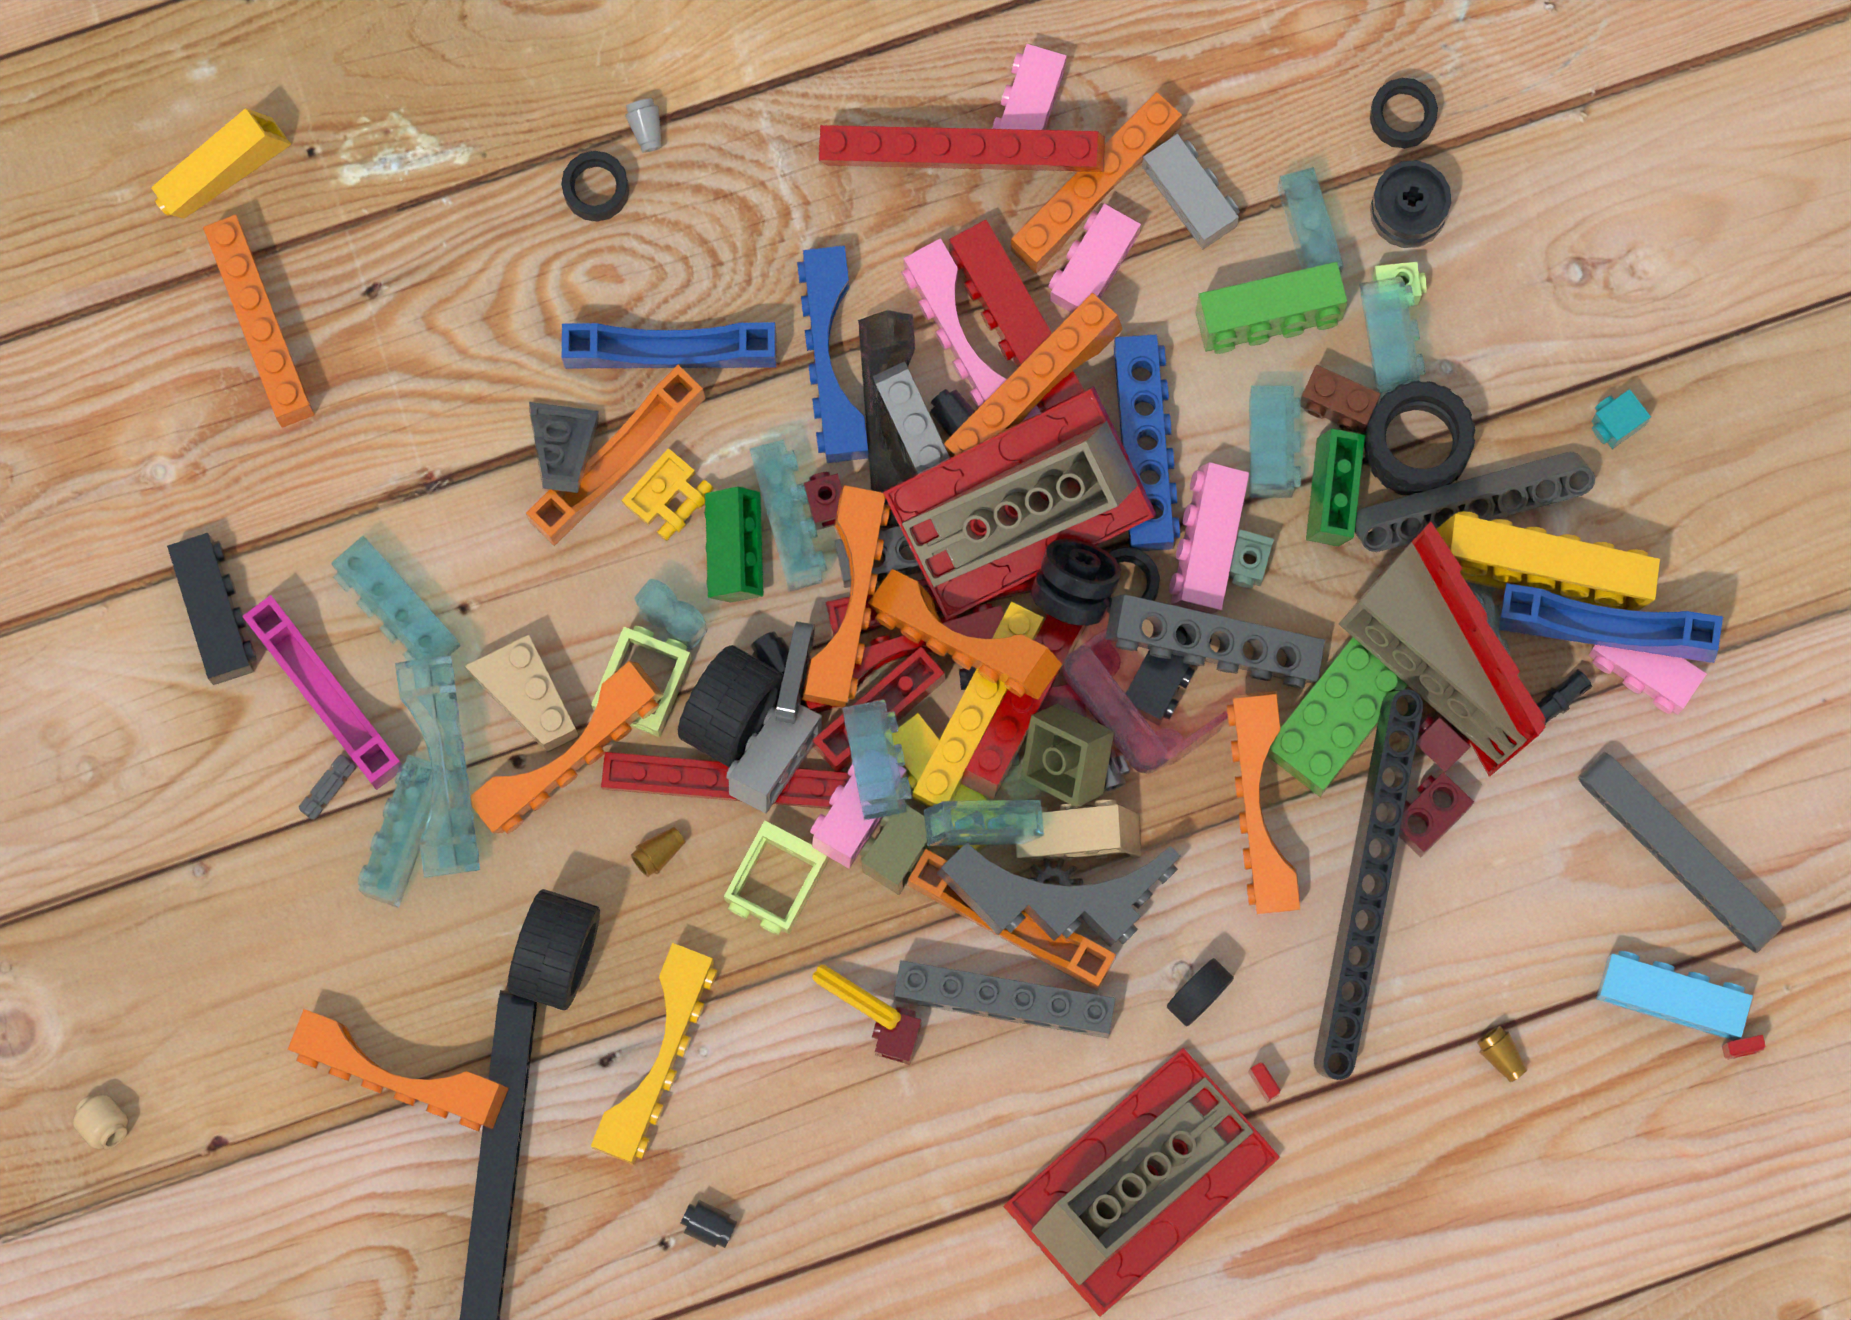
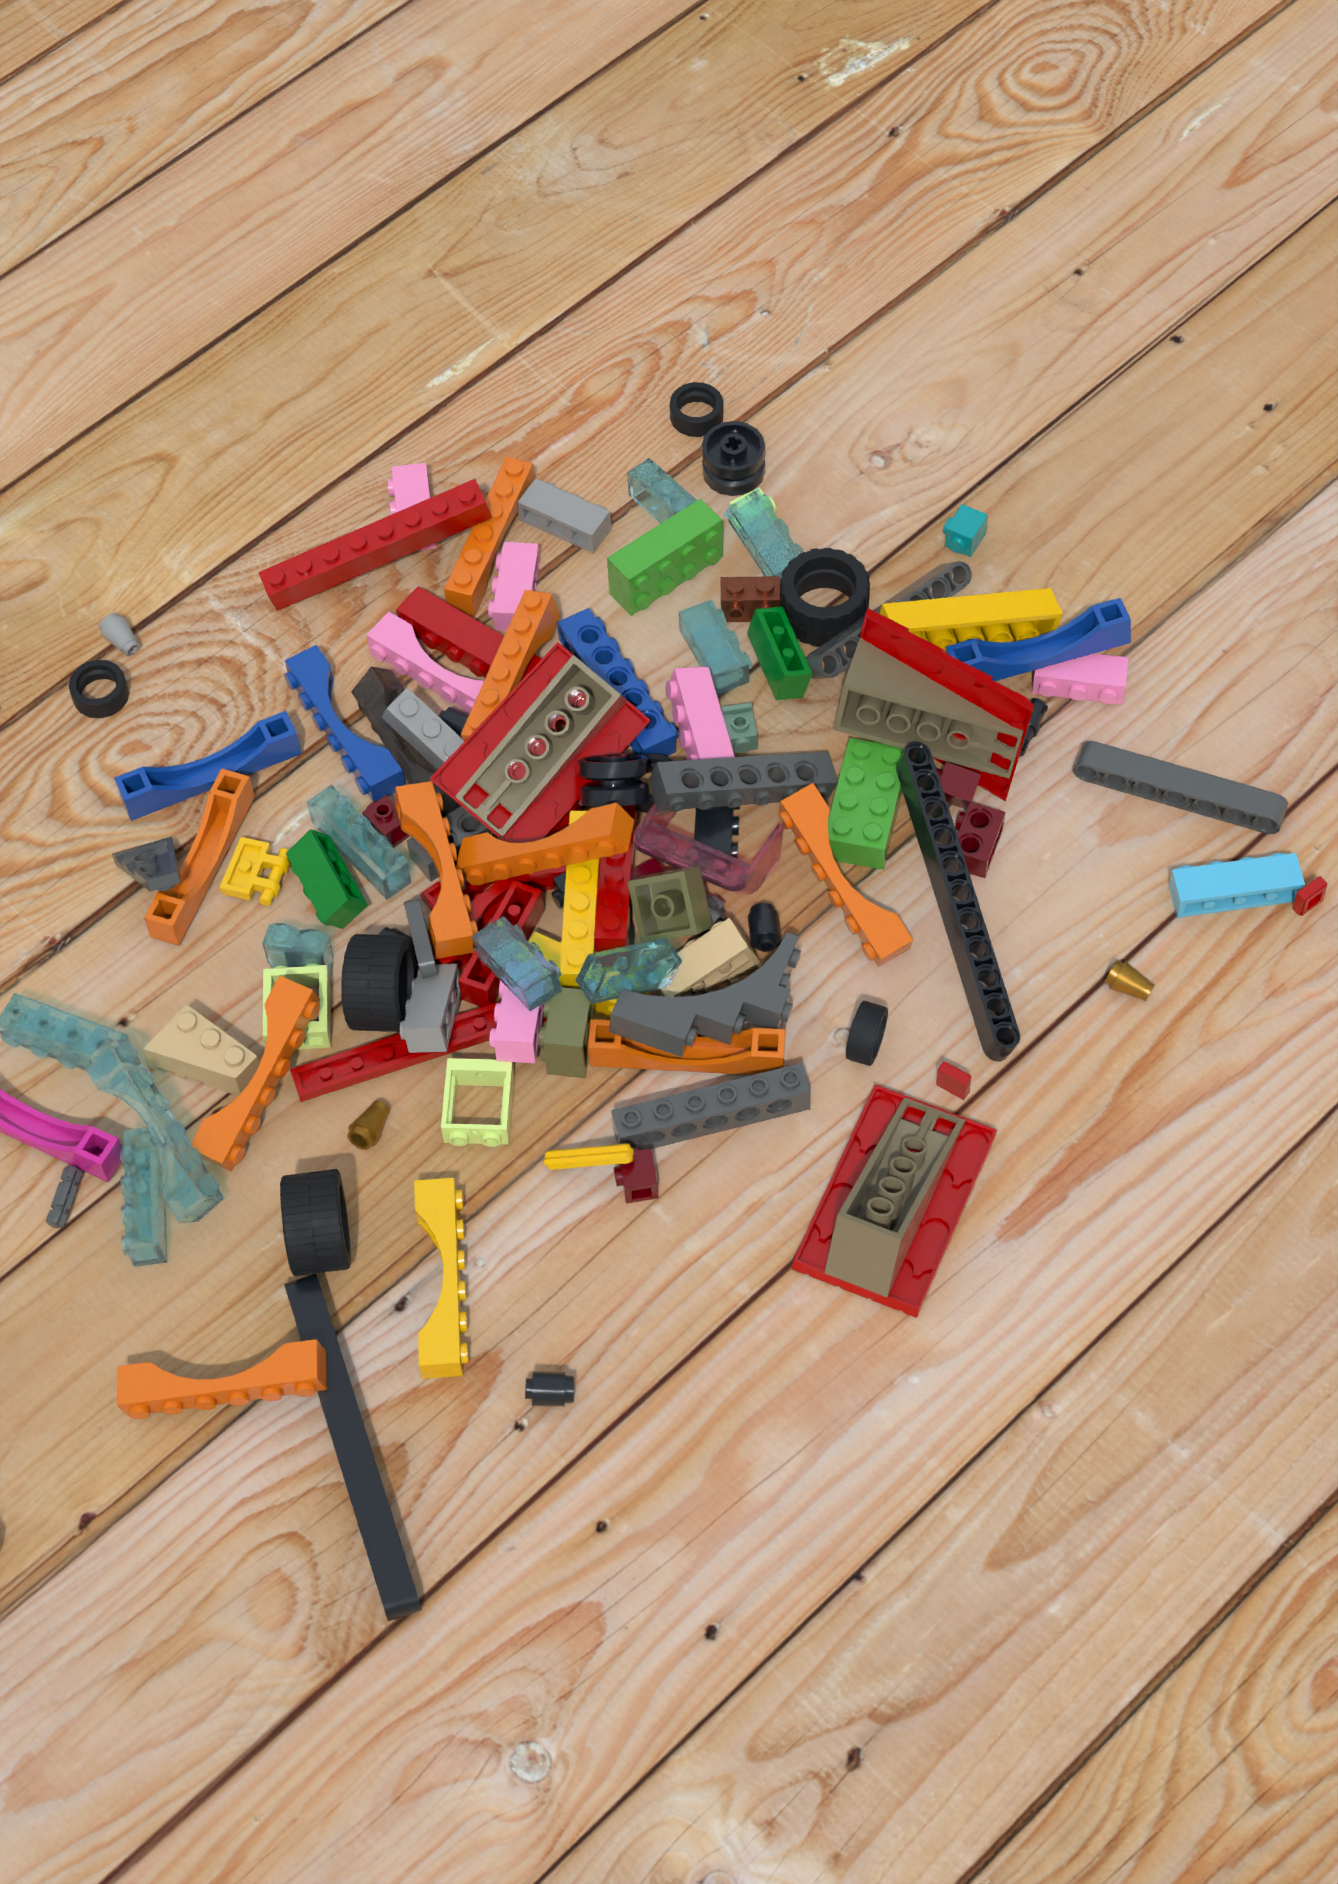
camera: 25 degrees left, 20 degrees down
none -> black brick [747,903,782,952]

